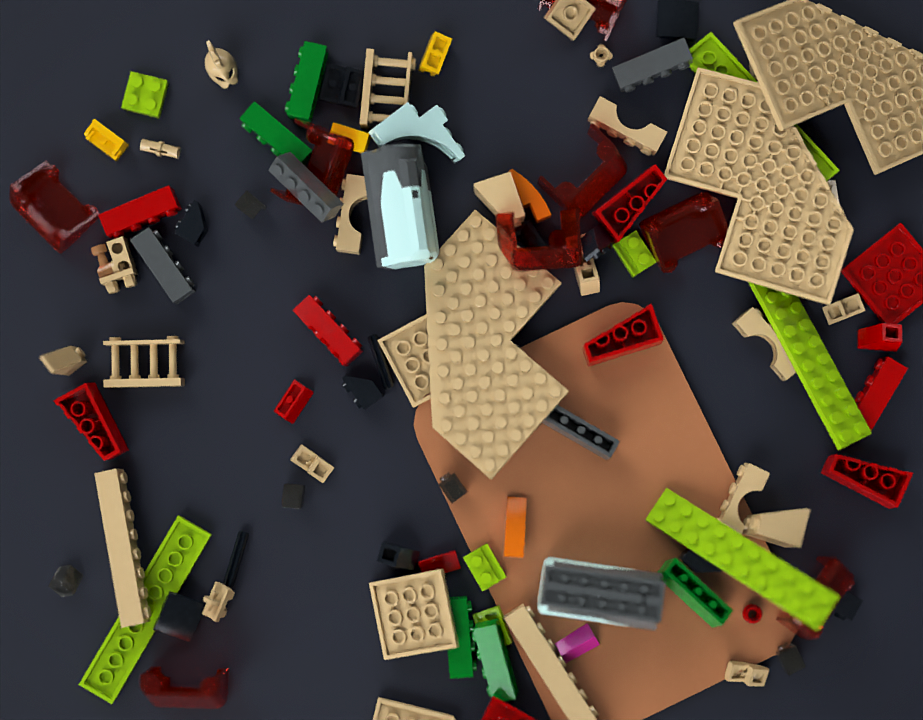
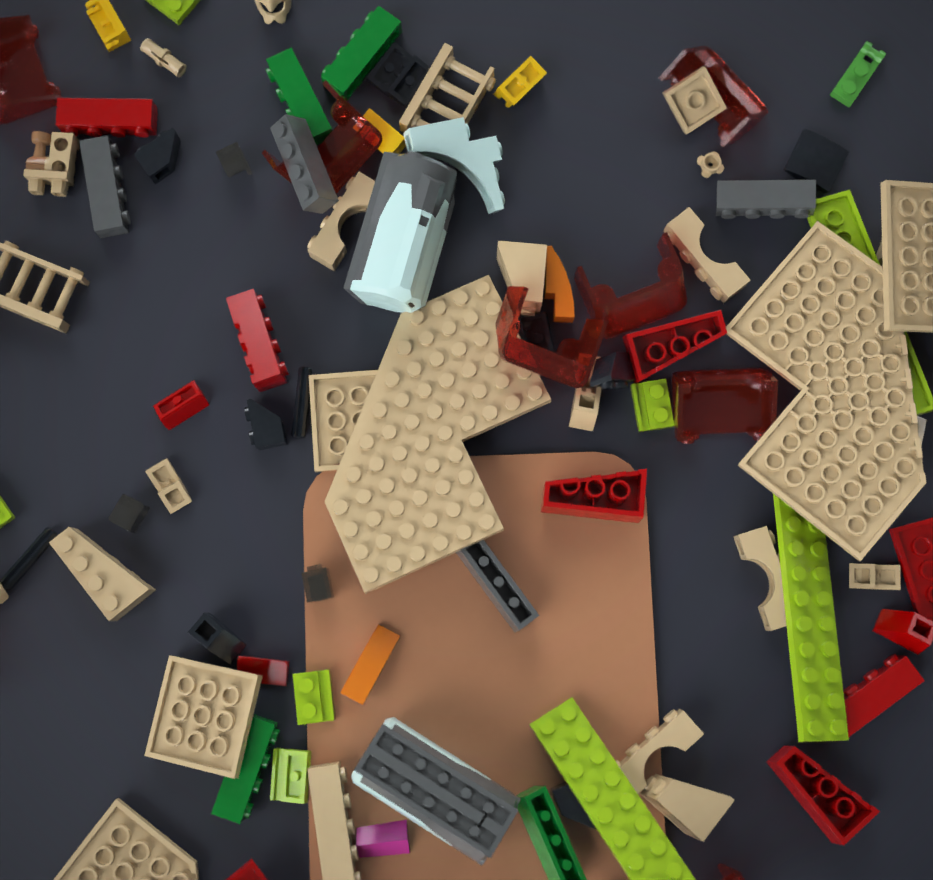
camera: 20 degrees right, 5 degrees down
brick [472,618,519,701] -> none
none -> tan wedge [49,527,156,621]

